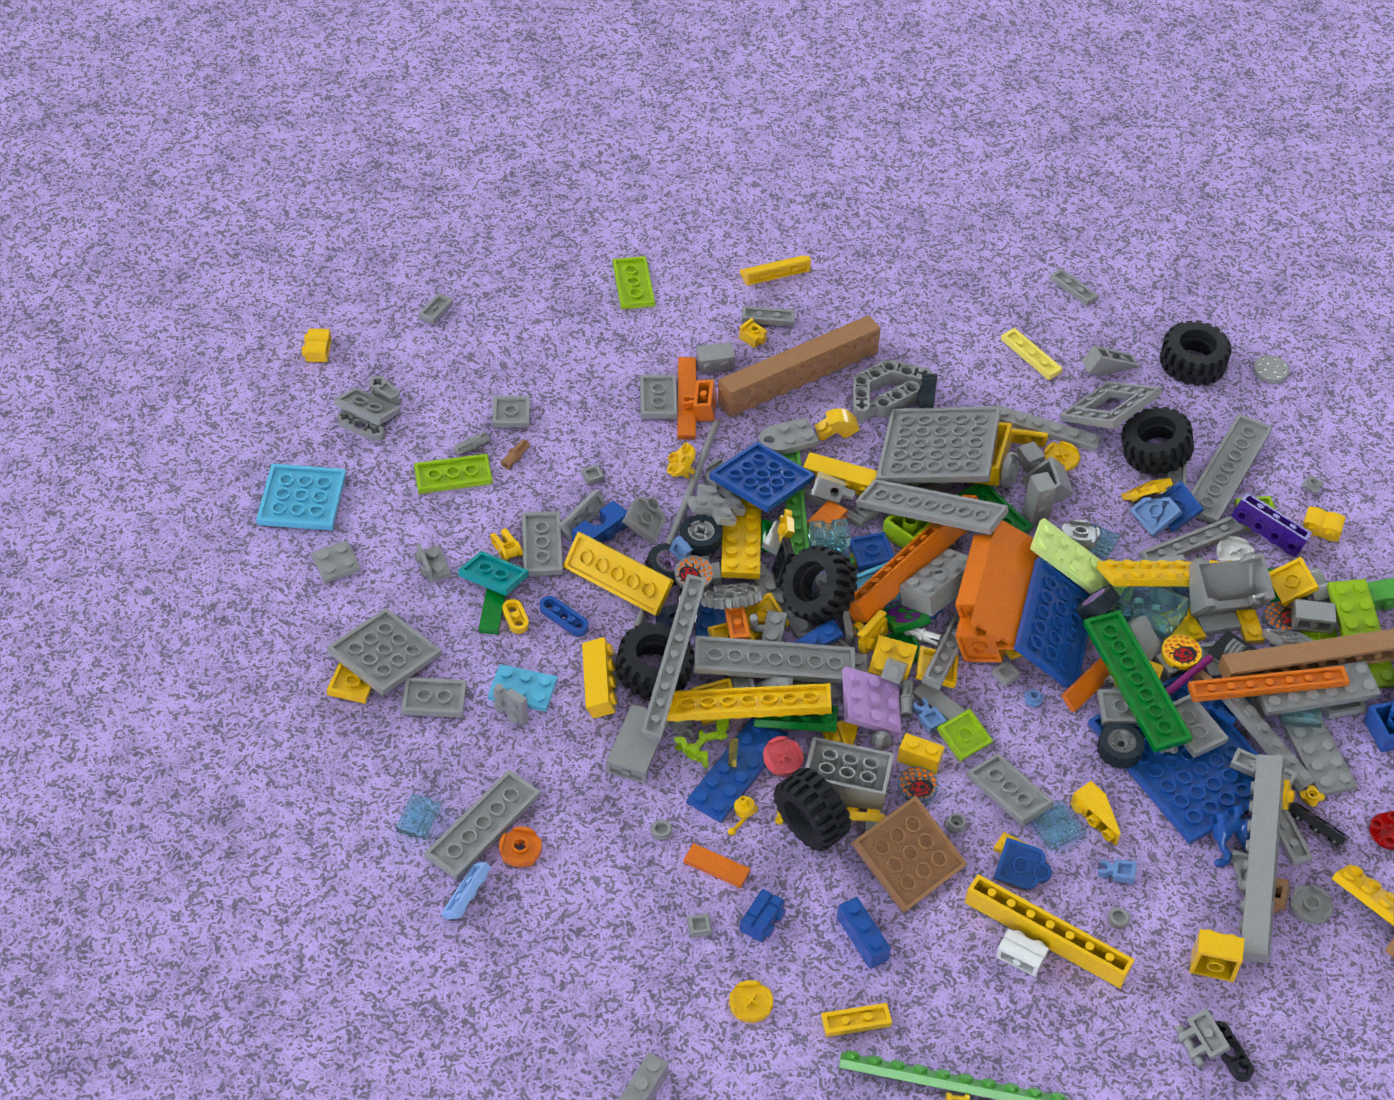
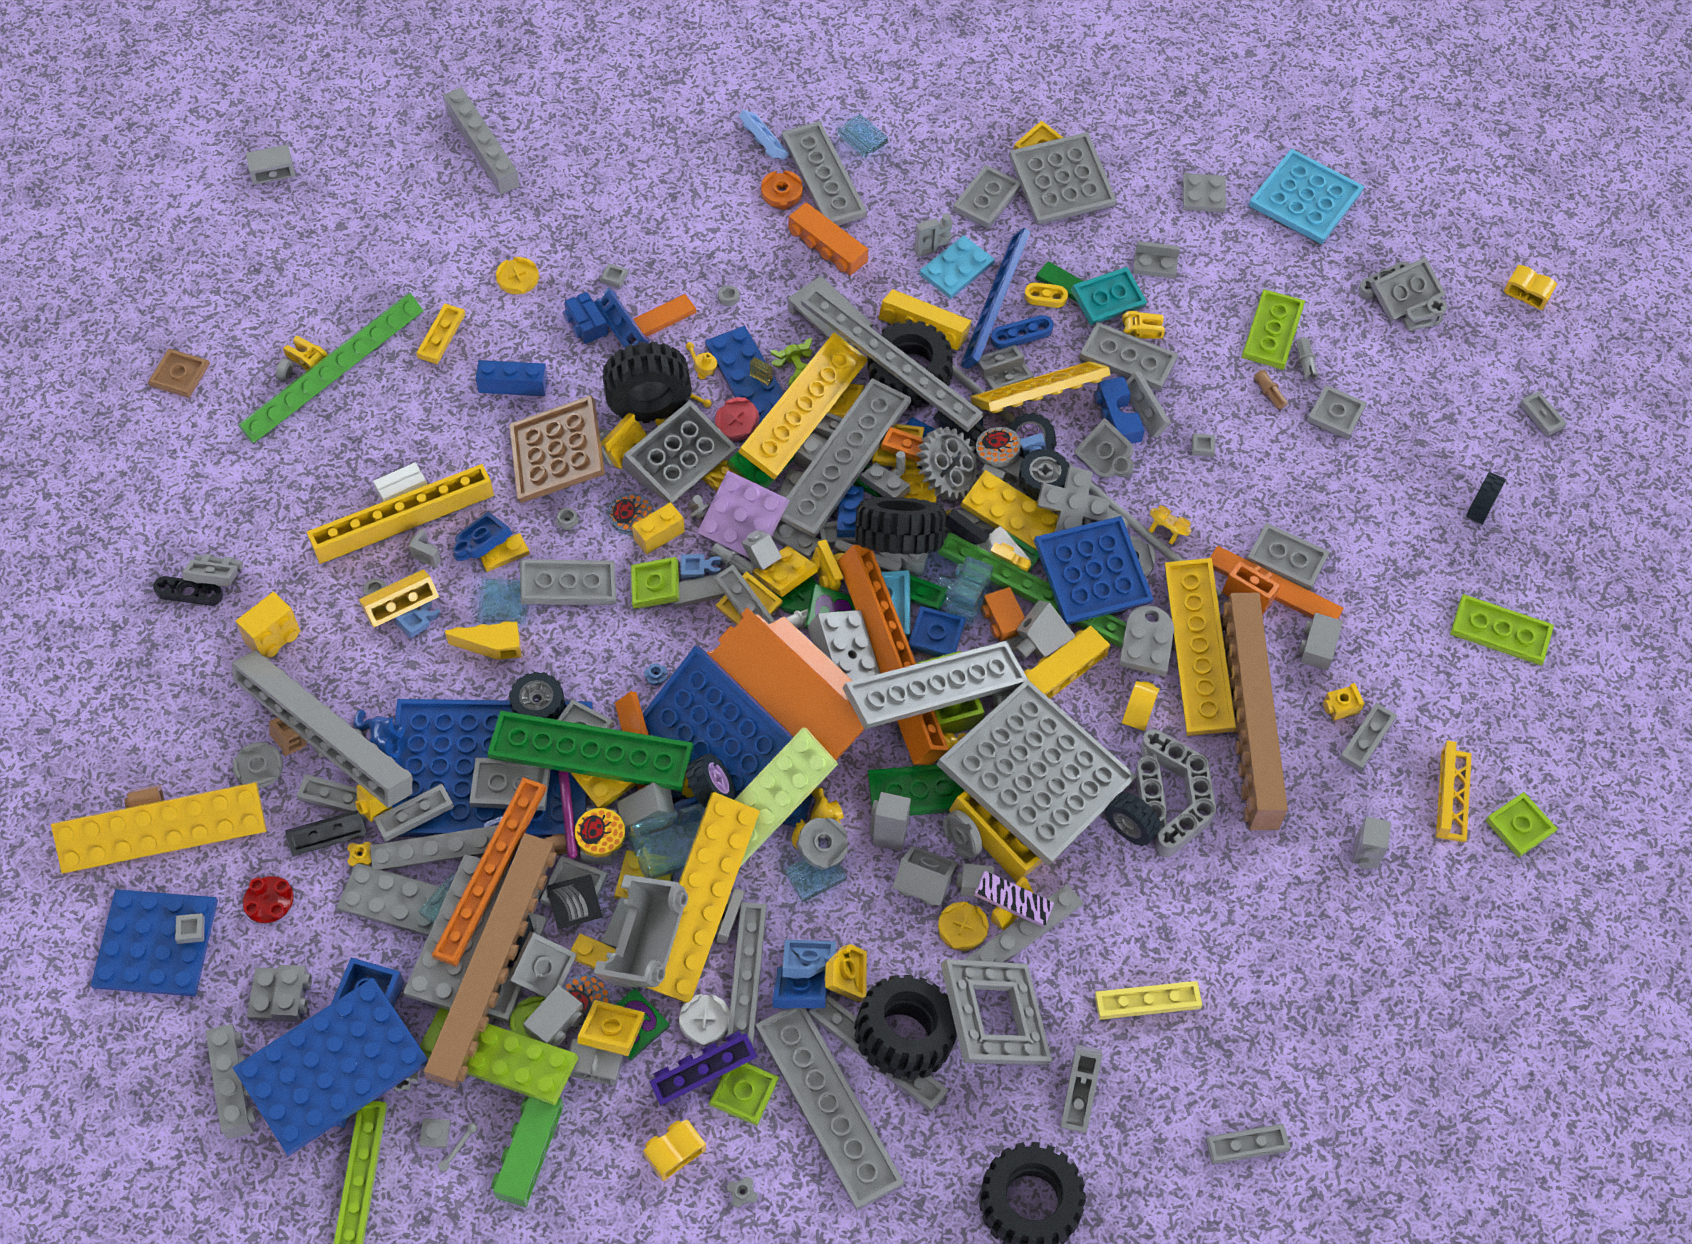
camera: 120 degrees right, 10 degrees up
none -> yellow brick [358,569,439,627]
none -> light grey bracket [409,529,441,568]
none -> blue plate [594,287,650,348]
none -> orange brick [788,202,869,276]
none -> blue tile [961,228,1030,369]
none -> lavender tile [974,871,1054,927]
none -> light grey slope [976,345,1034,390]
none -> yellow plate [1165,558,1236,736]
none -> light grey brick [1352,816,1391,869]
none -> black wheel [1466,471,1506,525]
none -> lime plate [1485,792,1558,858]

